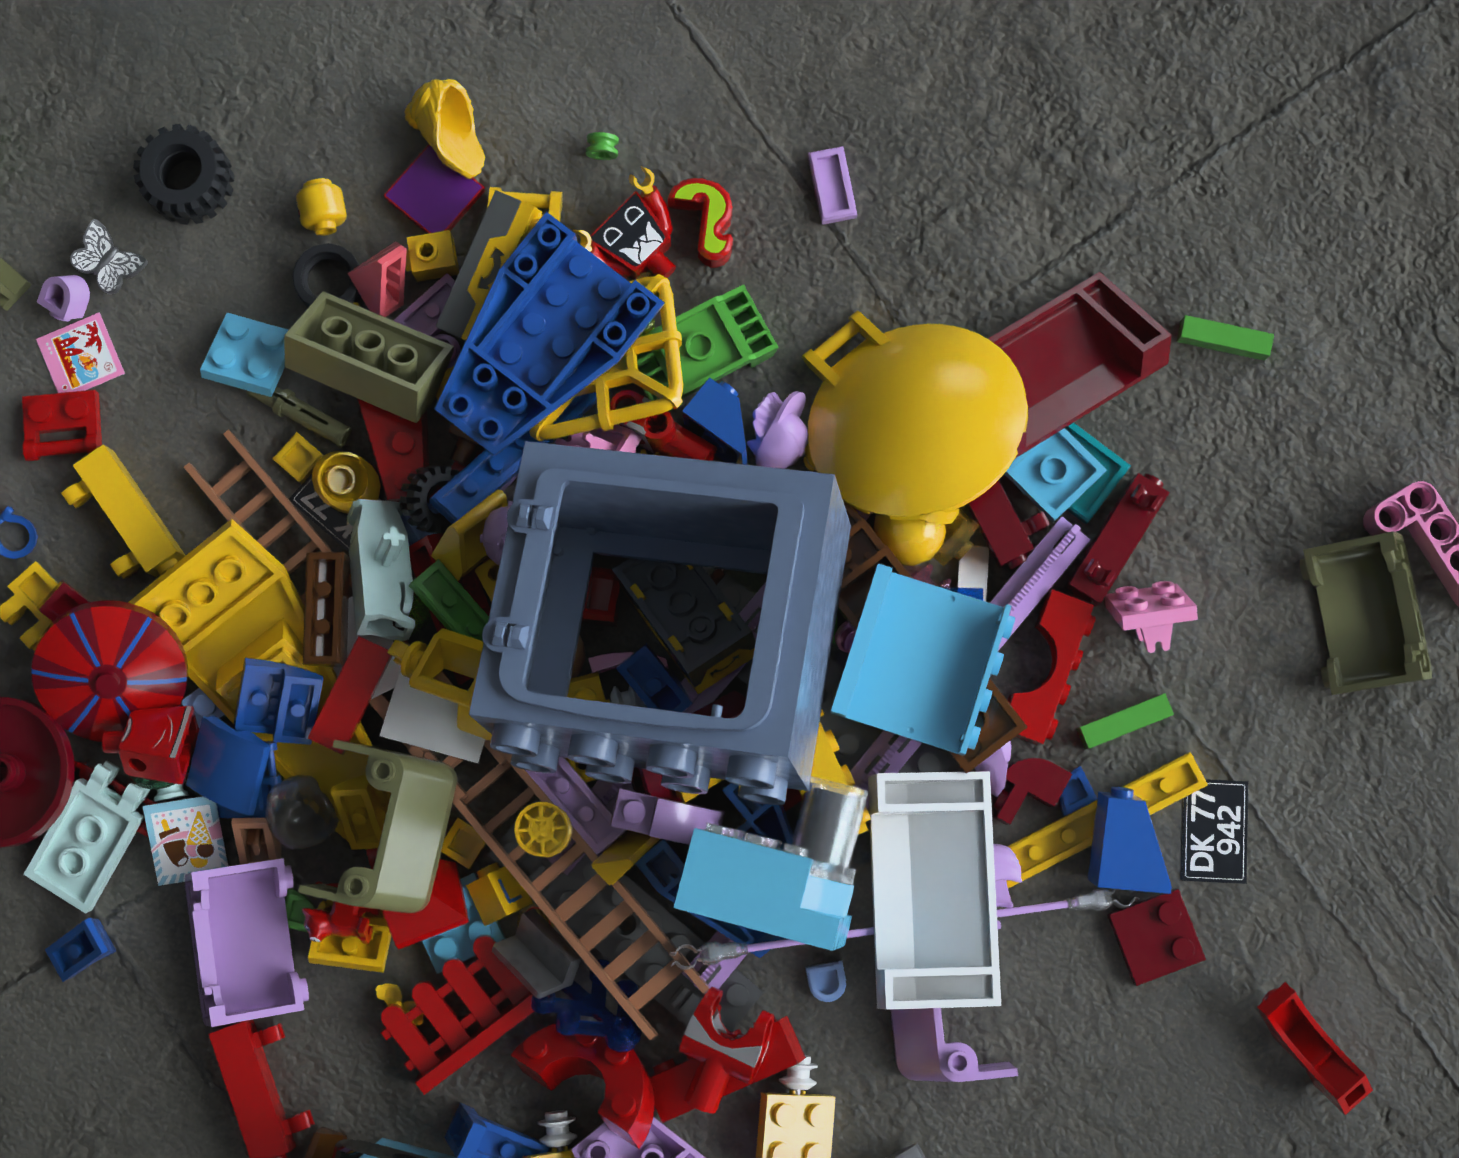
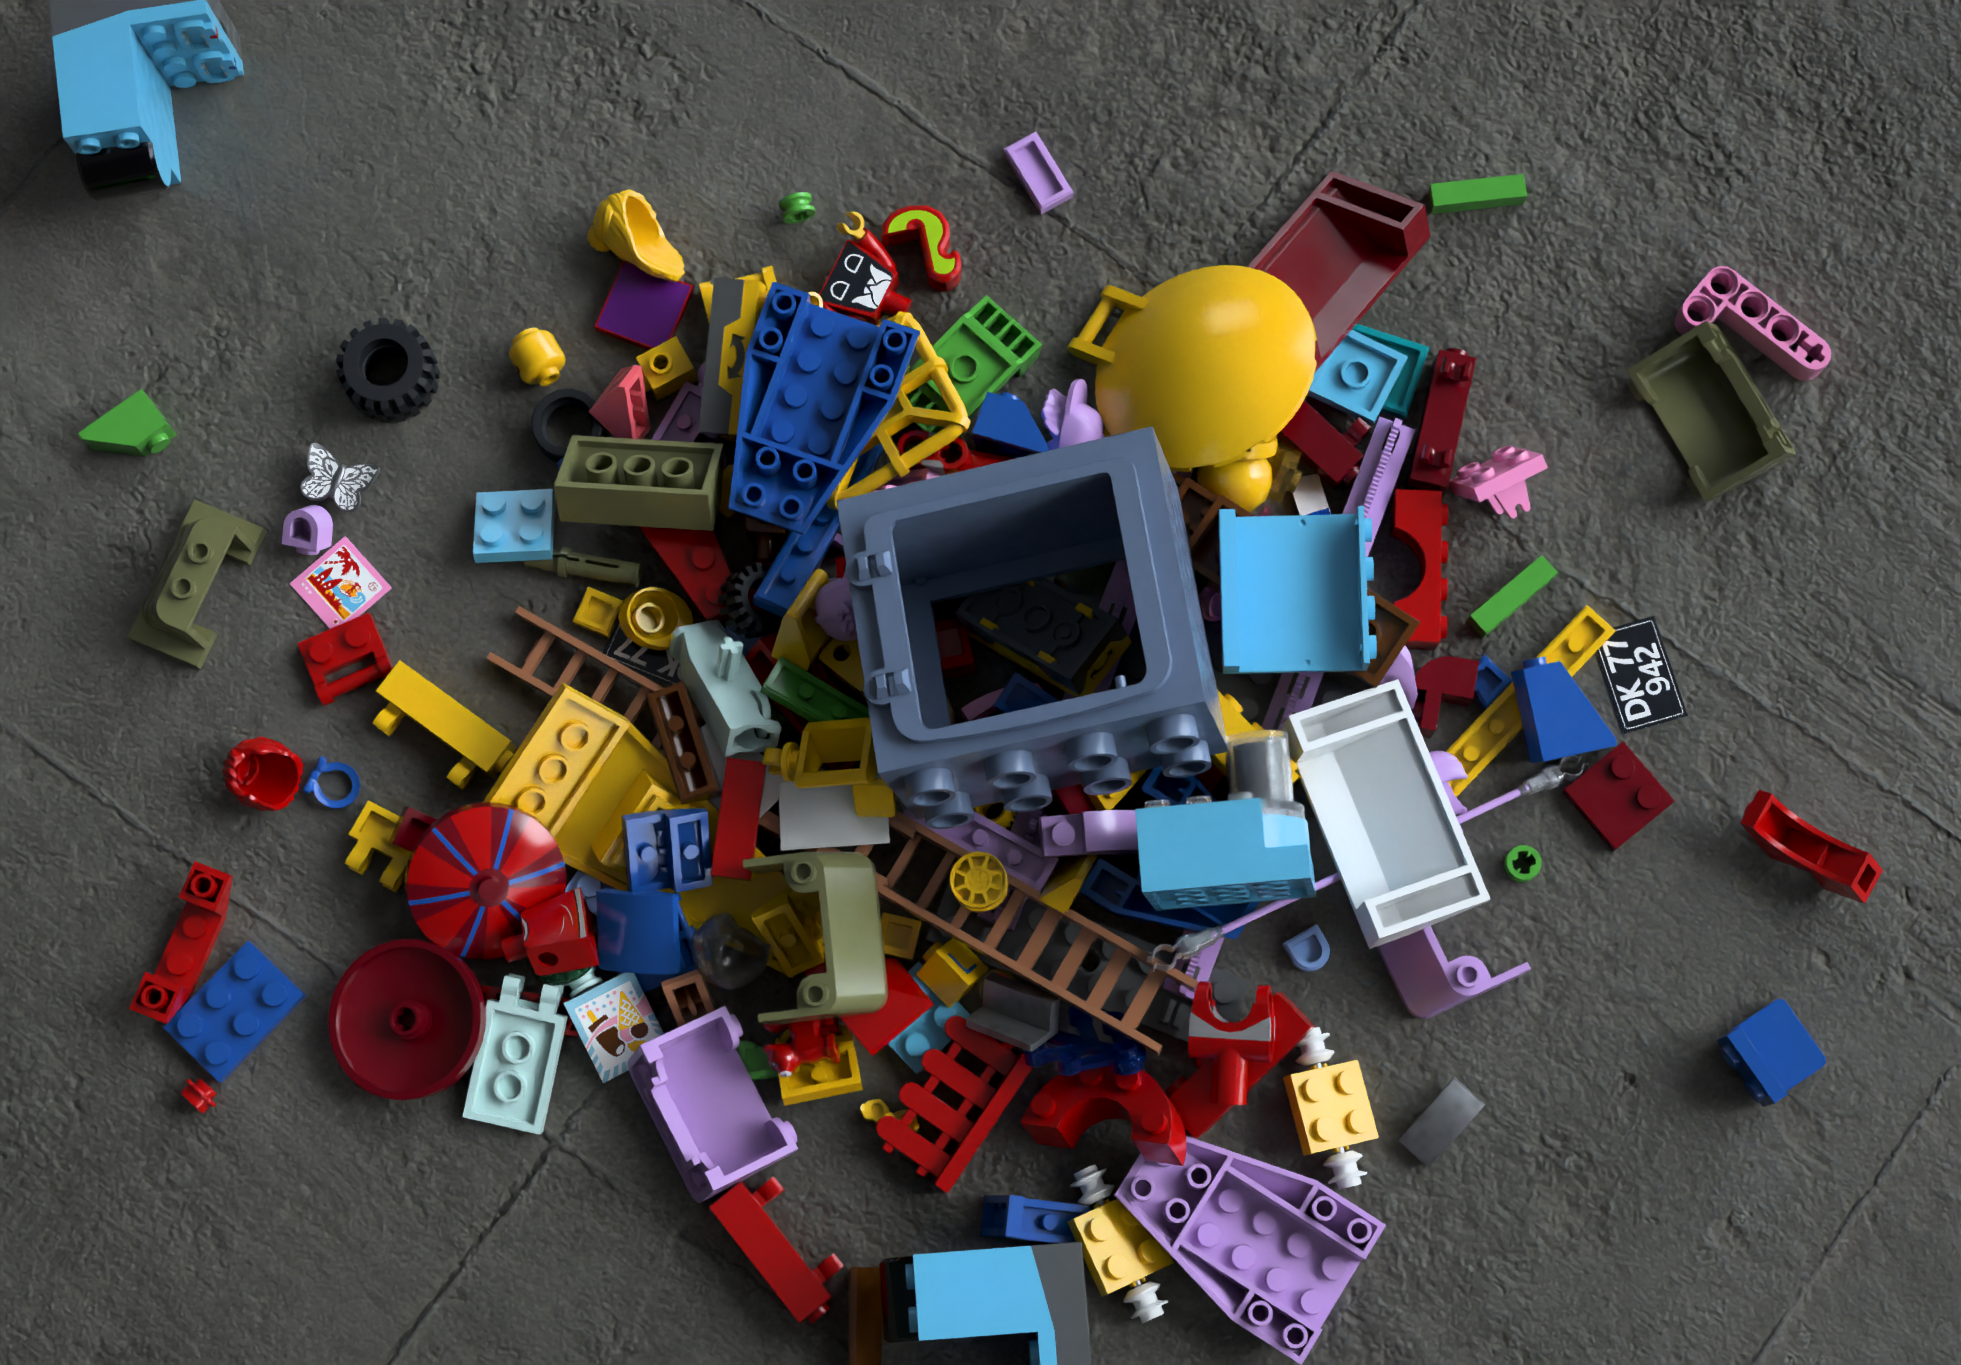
camera: 15 degrees left, 5 degrees down
blue slope [45,918,116,982] -> none
none -> bright green bush [1503,845,1541,883]

